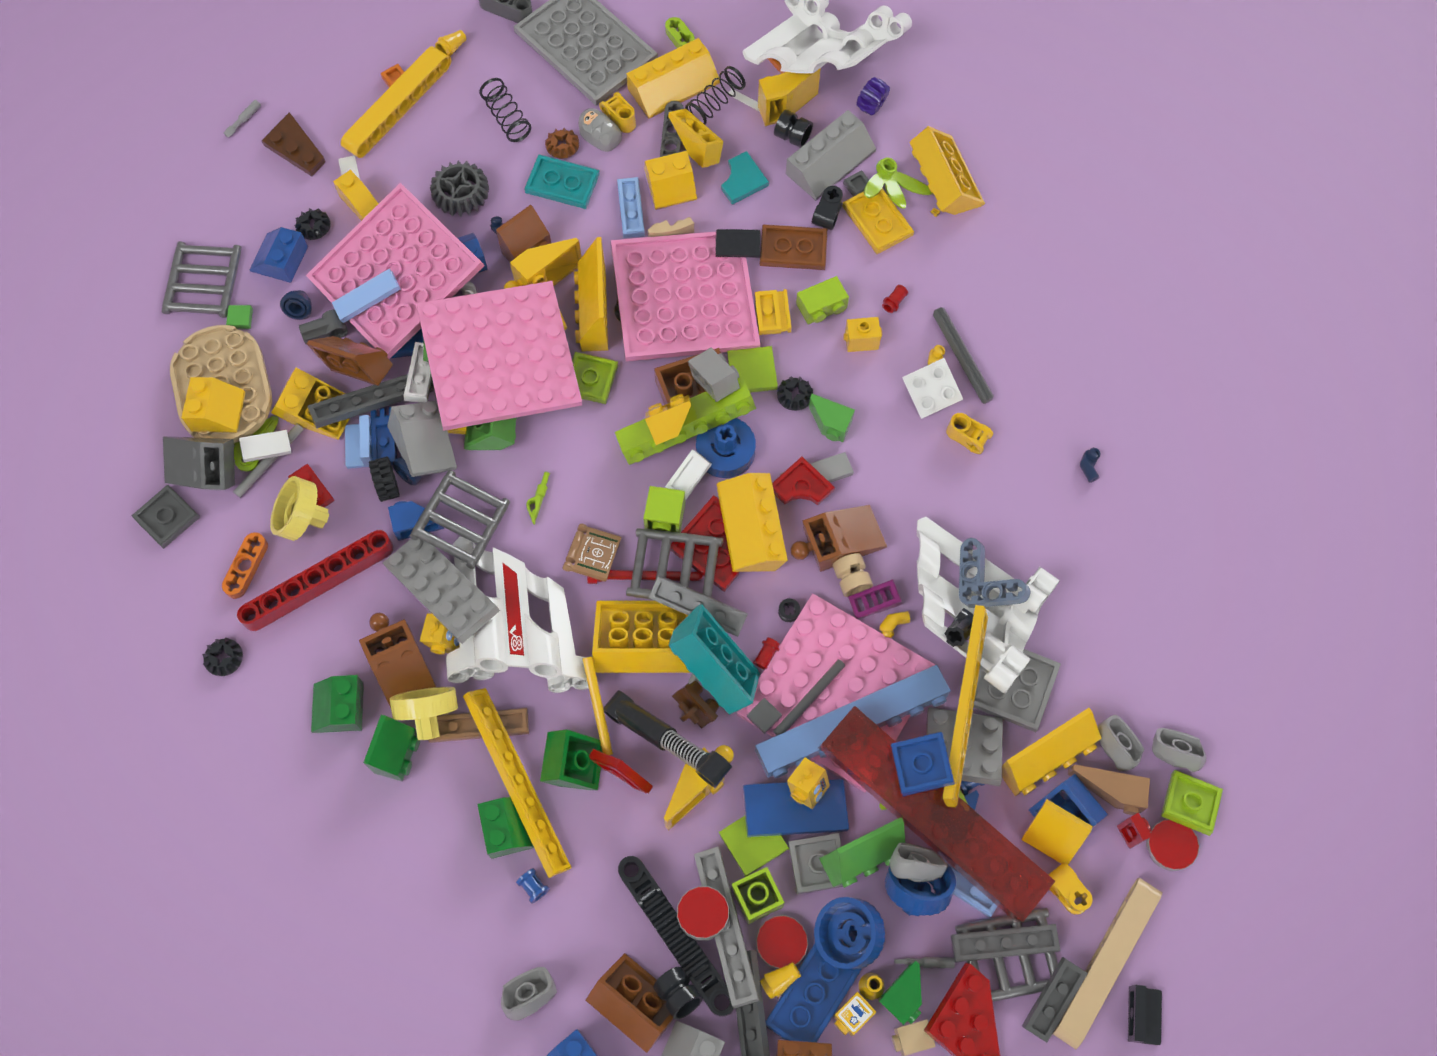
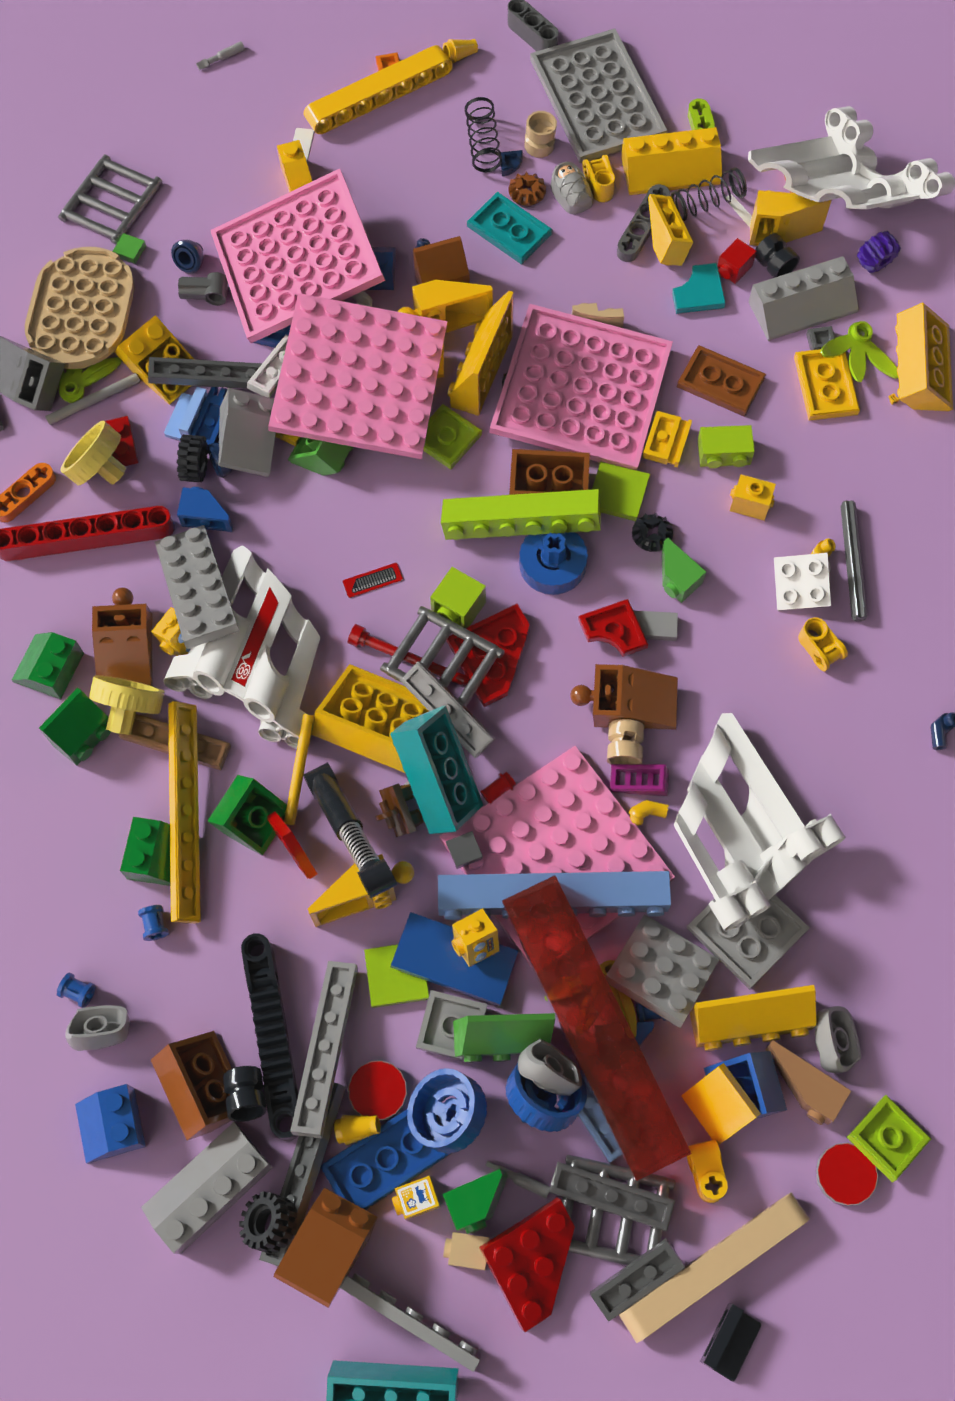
camera: 25 degrees right, 0 degrees up
yellow slope [181,377,245,433] -> none
white tile [239,430,292,462] -> none
blue slope [249,227,308,283] -> none
reddish brown wing [261,112,326,177] -> none
black gear [294,208,330,240] -> none
dark orange slope [306,336,393,386] -> none
light blue tile [332,269,401,323] -> none
flat silver bar [410,470,510,569] -> none
dark grey gear [430,160,489,217] -> none
lime hand [526,472,550,525] -> none
medium nougat piece [562,524,622,582] -> none
light blue tile [617,177,645,238] -> none
yellow slope [644,151,697,210] -> none
yellow slope [645,394,691,445] -> none
white tile [665,450,712,500] -> none
red tile [677,886,729,941] -> none
light grey brick [688,348,740,402] -> none
black slope [715,229,760,258] -> none
yellow slope [716,473,788,572] -> none
lime head [731,867,784,925] -> none
dark grey piece [773,659,845,736] -> none
black bush [778,598,800,623] -> none
black piece [811,186,843,230] -> none
yellow cone [858,972,885,1000] -> none
red pin [882,285,908,313] -> none
blue tile [891,732,955,796] -> none
yellow tile [943,605,988,808] -> none
black piece [944,608,974,647] -> none
sand blue beam [959,538,1031,608] -> none
red plate [1117,813,1152,849] -> none
light grey piece [1152,728,1206,772] -> none
none -> blue bush [56,972,96,1008]
none -> sticker [343,563,403,598]
none -> dark blue tile [499,150,523,176]
none -> tan wheel [524,111,557,158]
none -> red brick [717,238,757,284]

